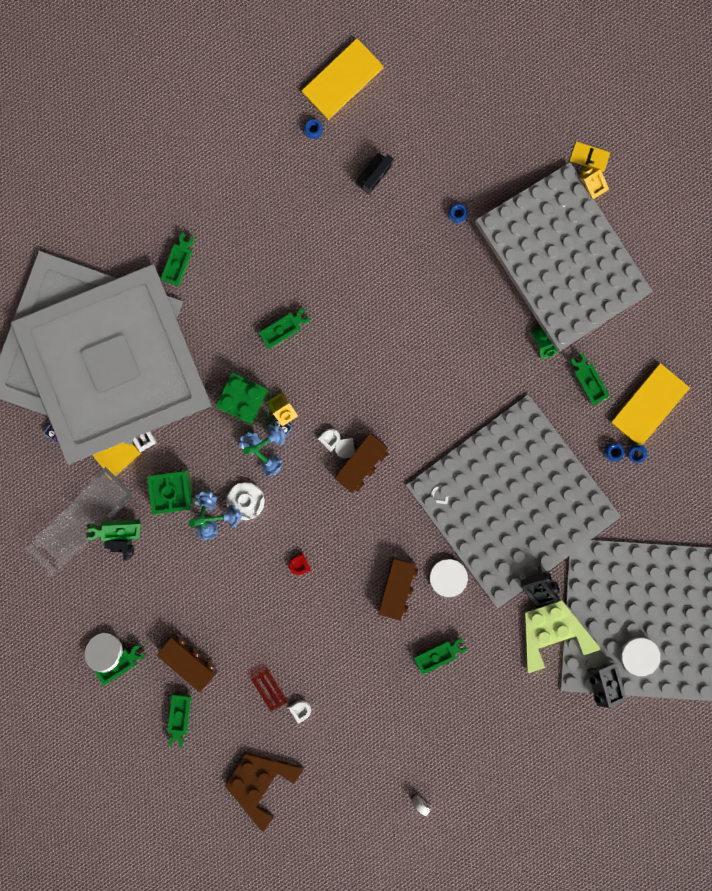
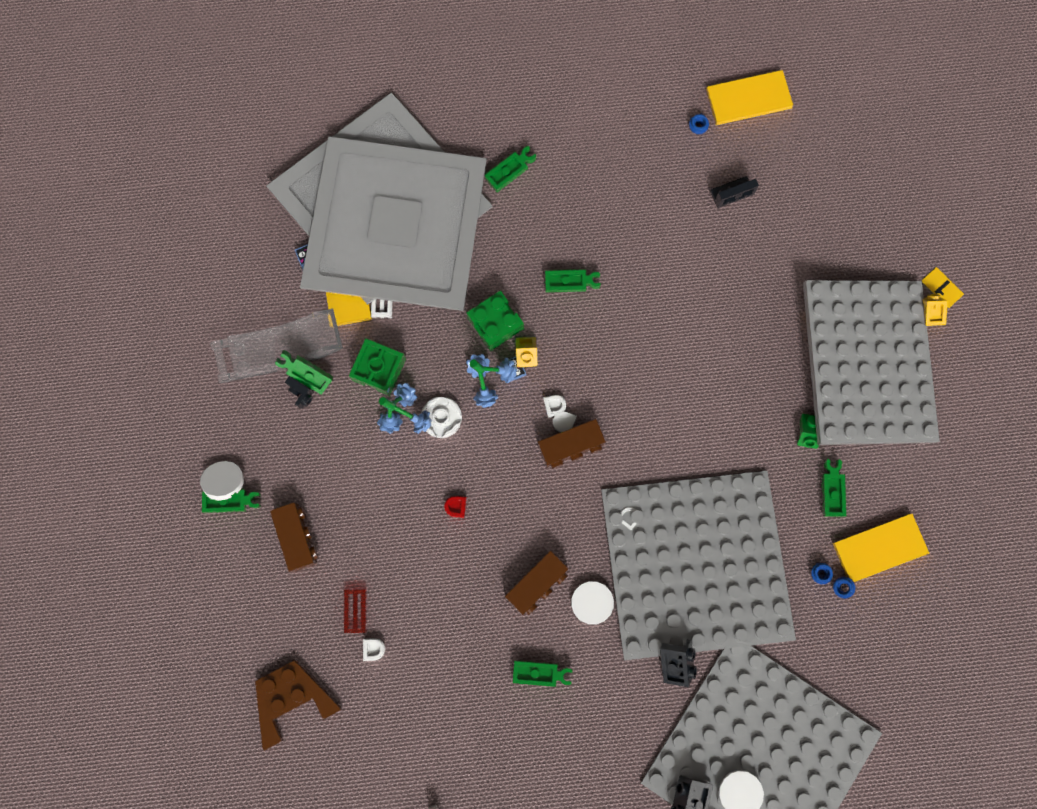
camera: 30 degrees right, 10 degrees down
green plate [167,693,192,748] -> none
blue plate [448,204,468,223] -> none
yellowish green wing [525,600,600,673] -> none

